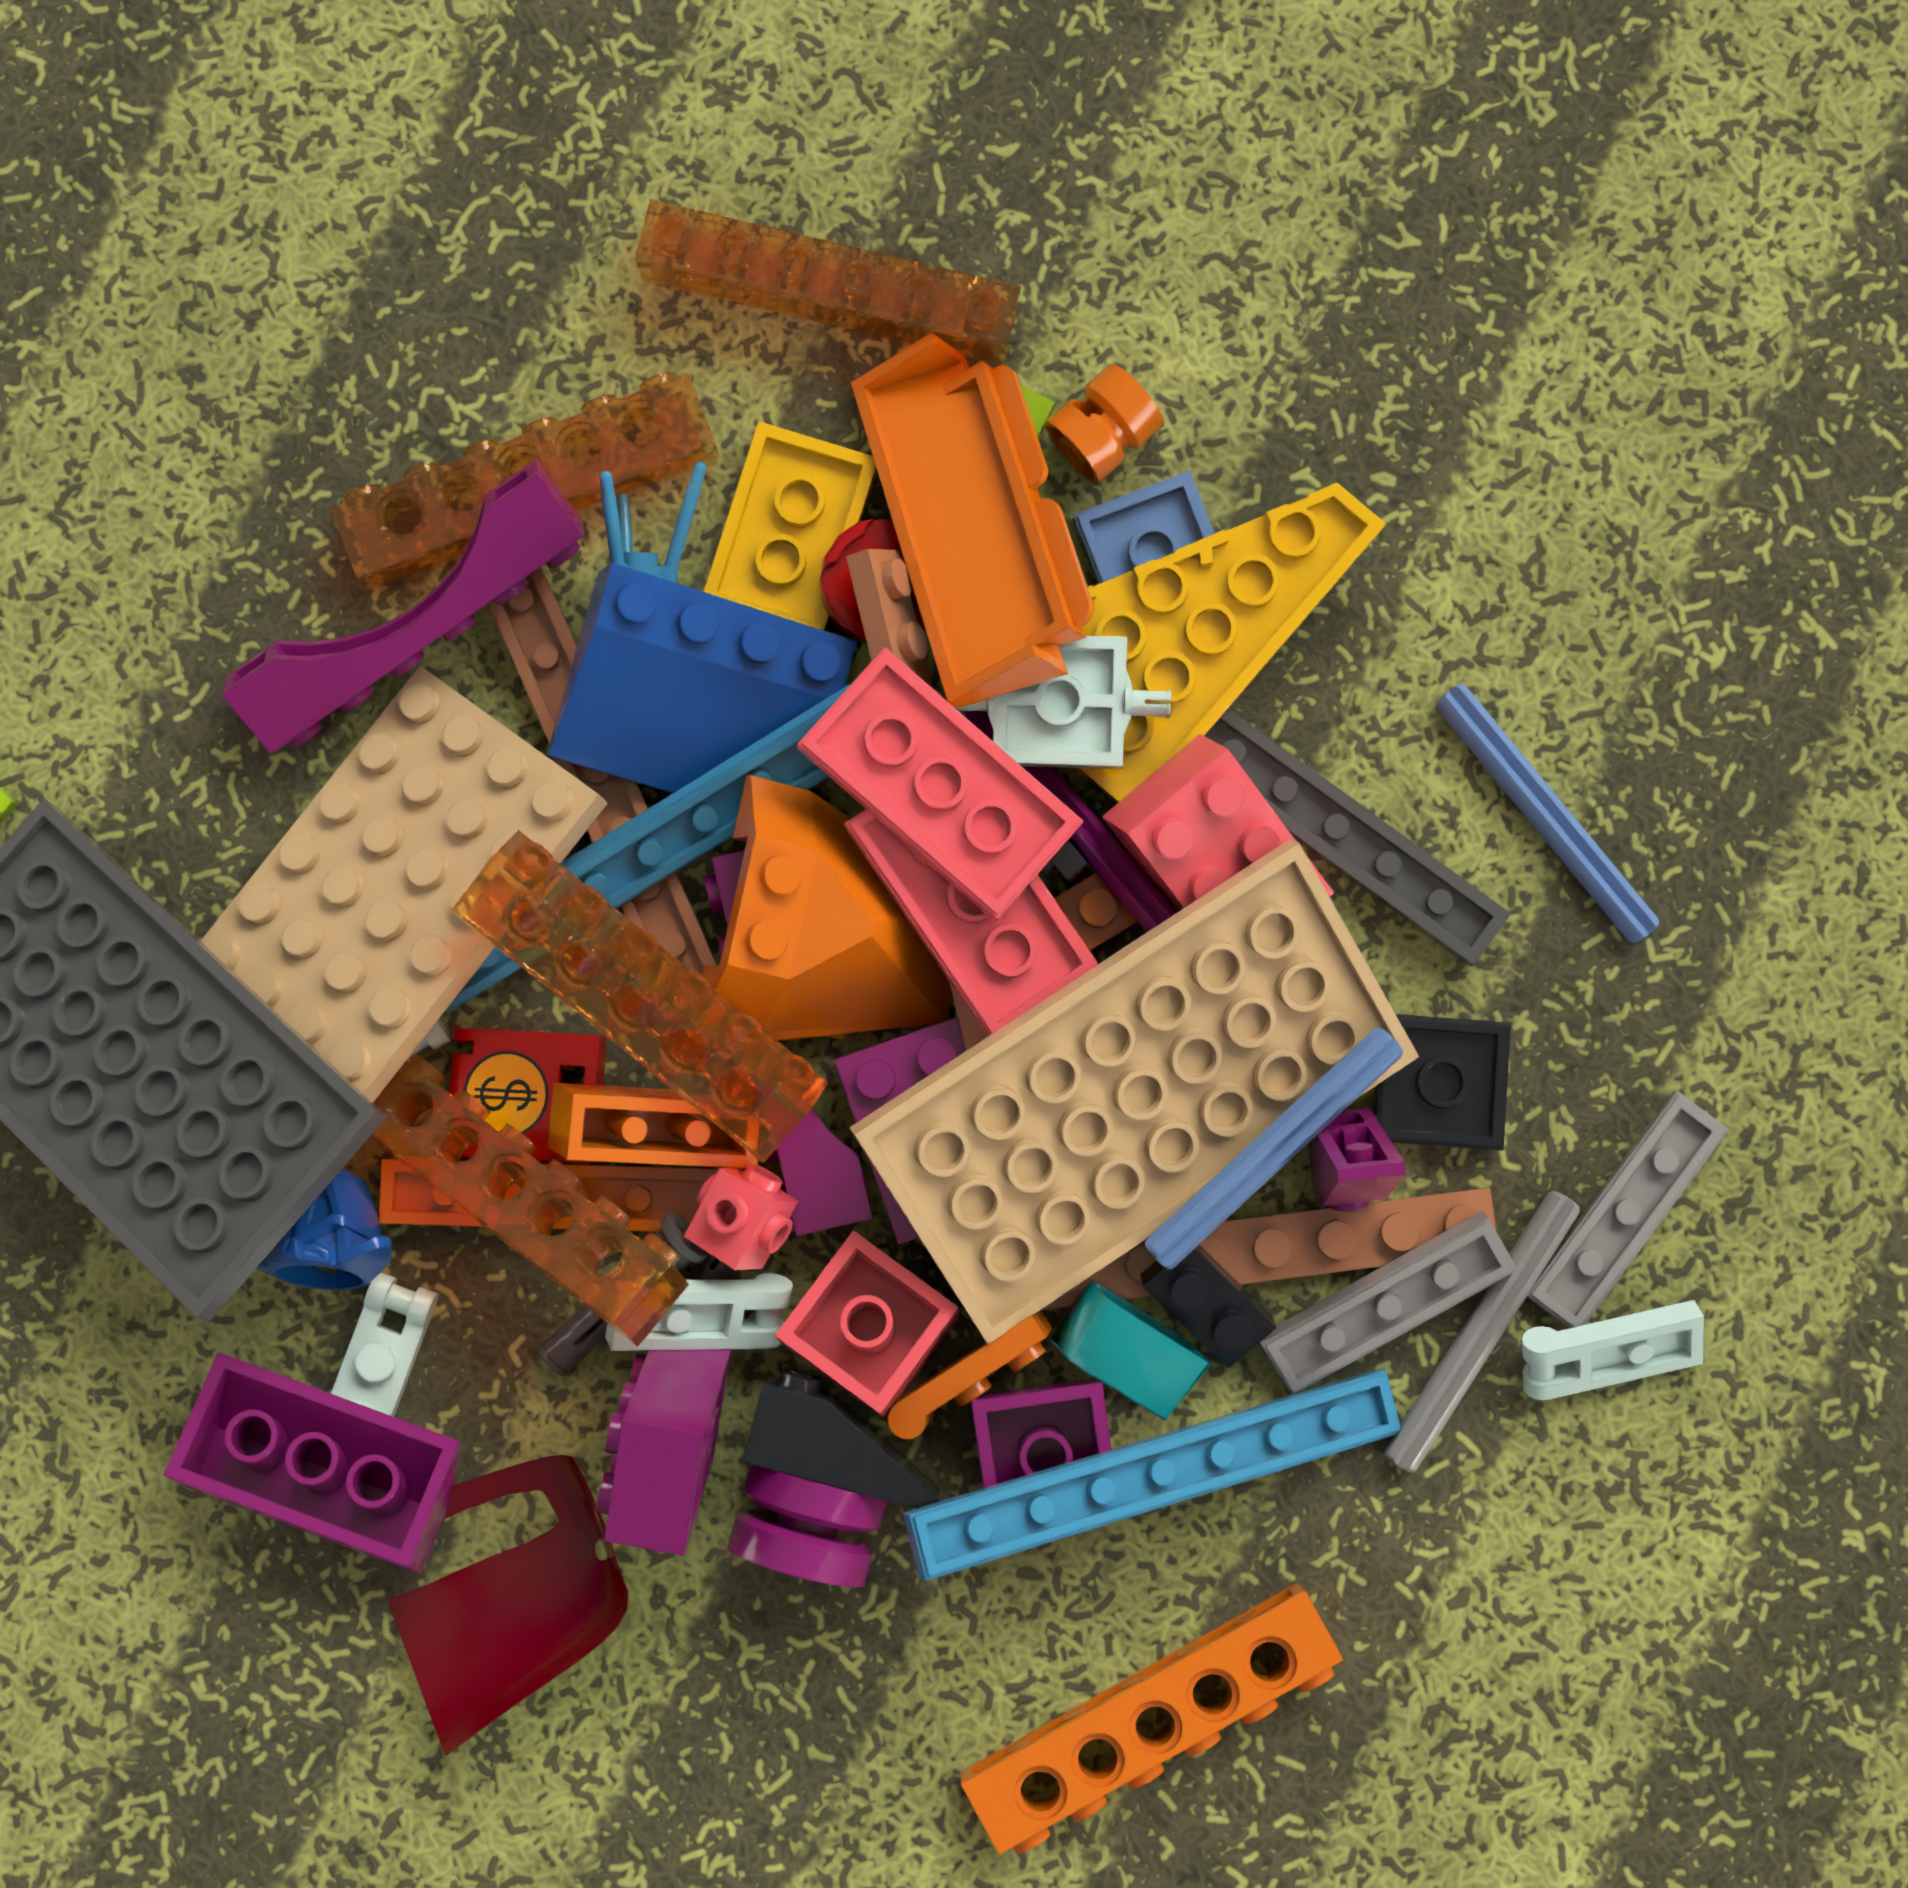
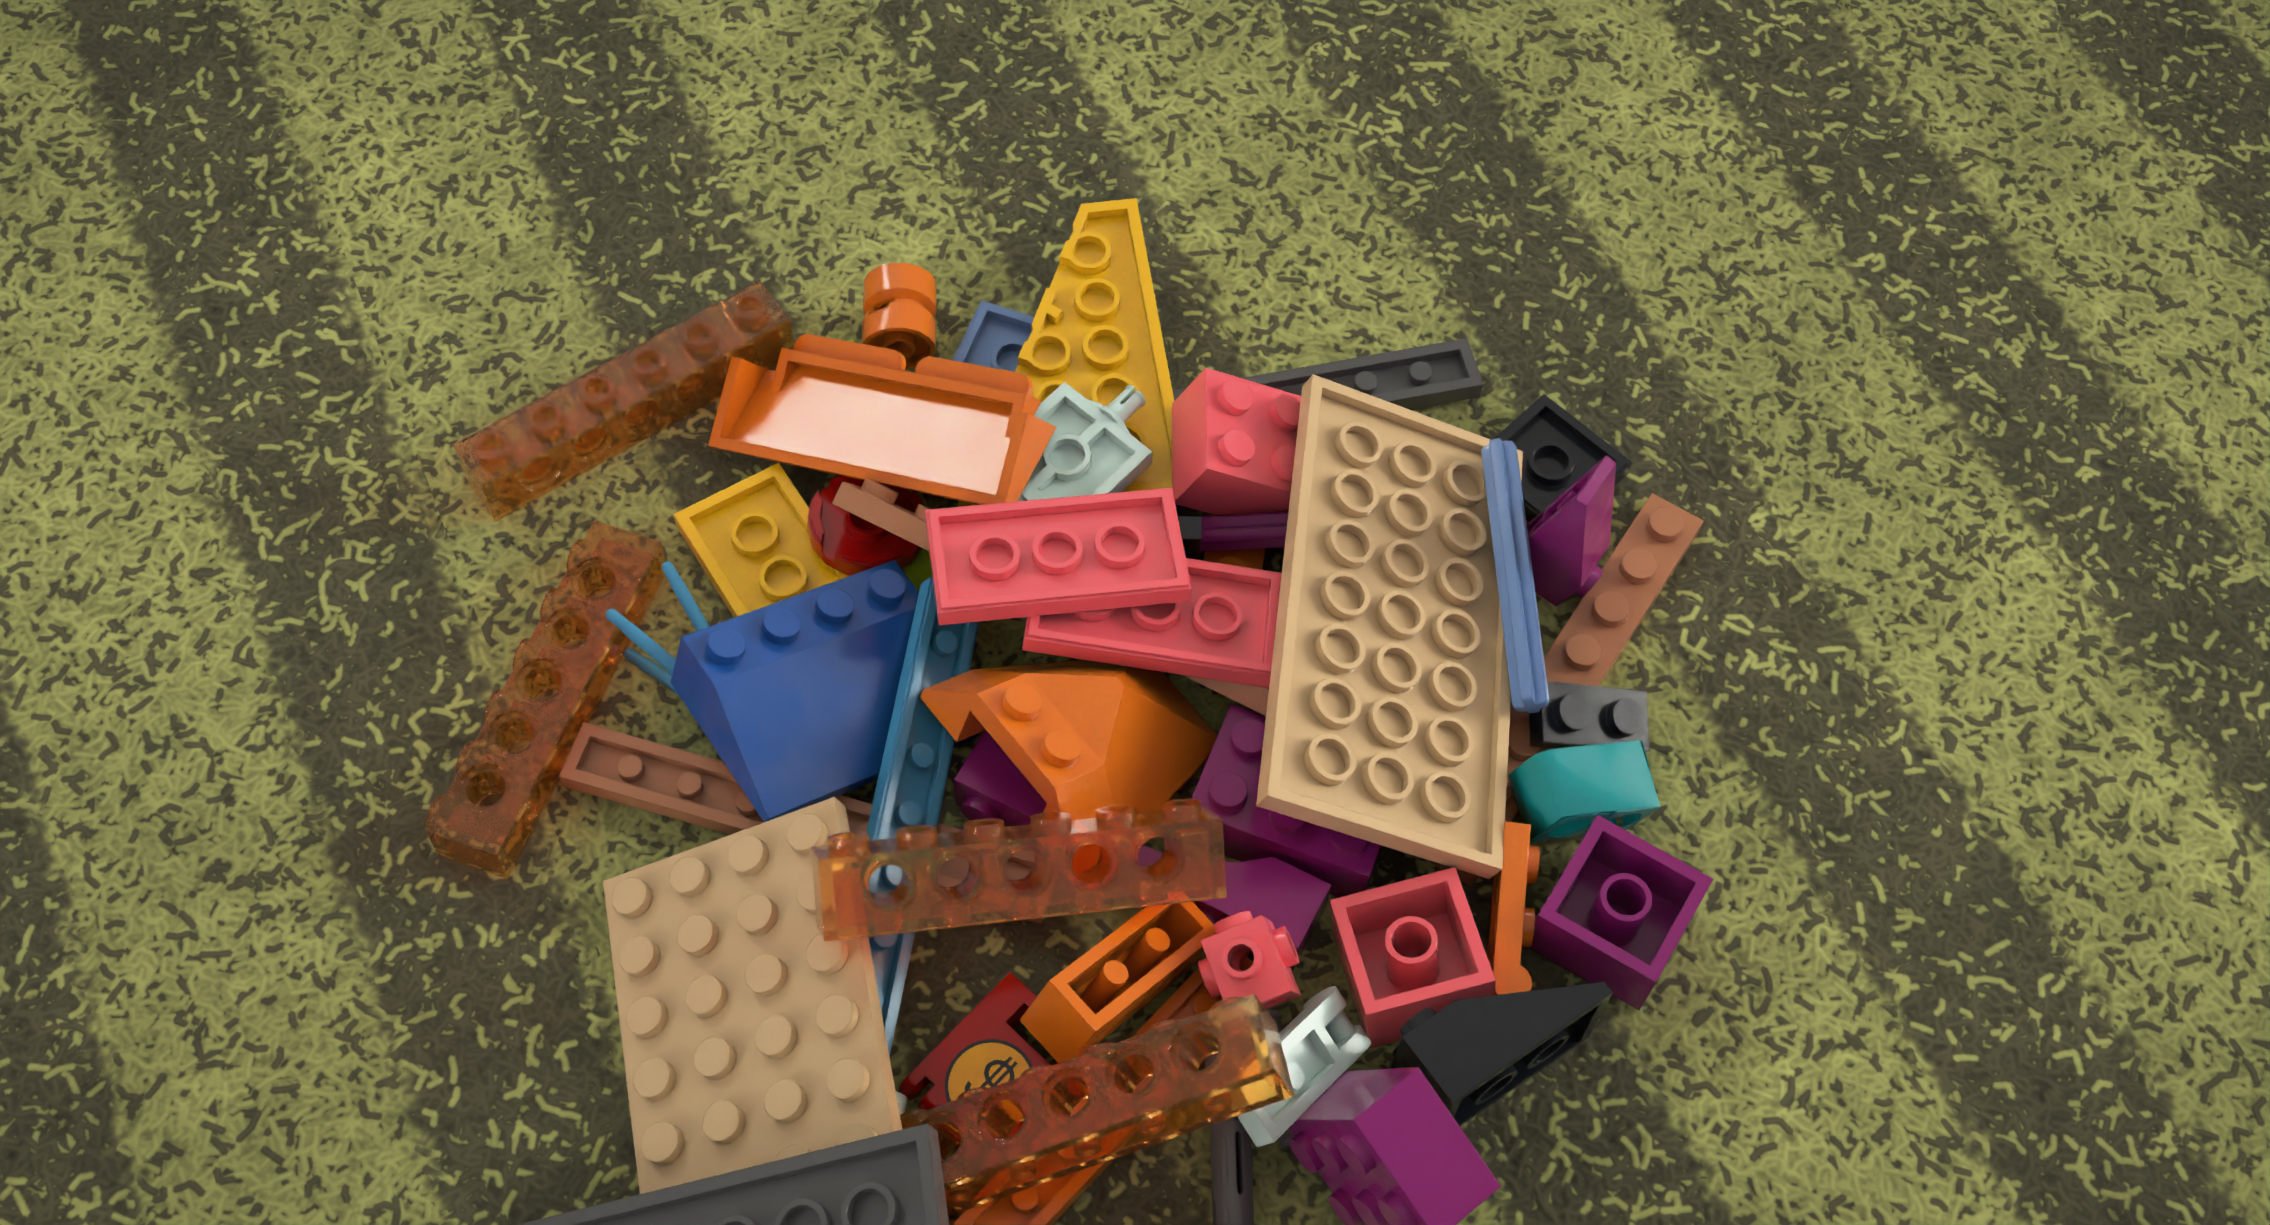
camera: 50 degrees left, 25 degrees down
magenta arch [222,459,584,754] -> none
magenta wheel [727,1464,887,1587] -> none
dark azure tile [903,1369,1401,1581] -> none
orange brick [960,1582,1344,1855] -> none
light grey tile [1260,1210,1518,1395] -> none
light grey axle [1384,1191,1580,1473] -> none
medium blue axle [1436,684,1659,943] -> none
light aqua plate [1522,1300,1704,1400] -> none
light grey tile [1527,1091,1729,1329] -> none

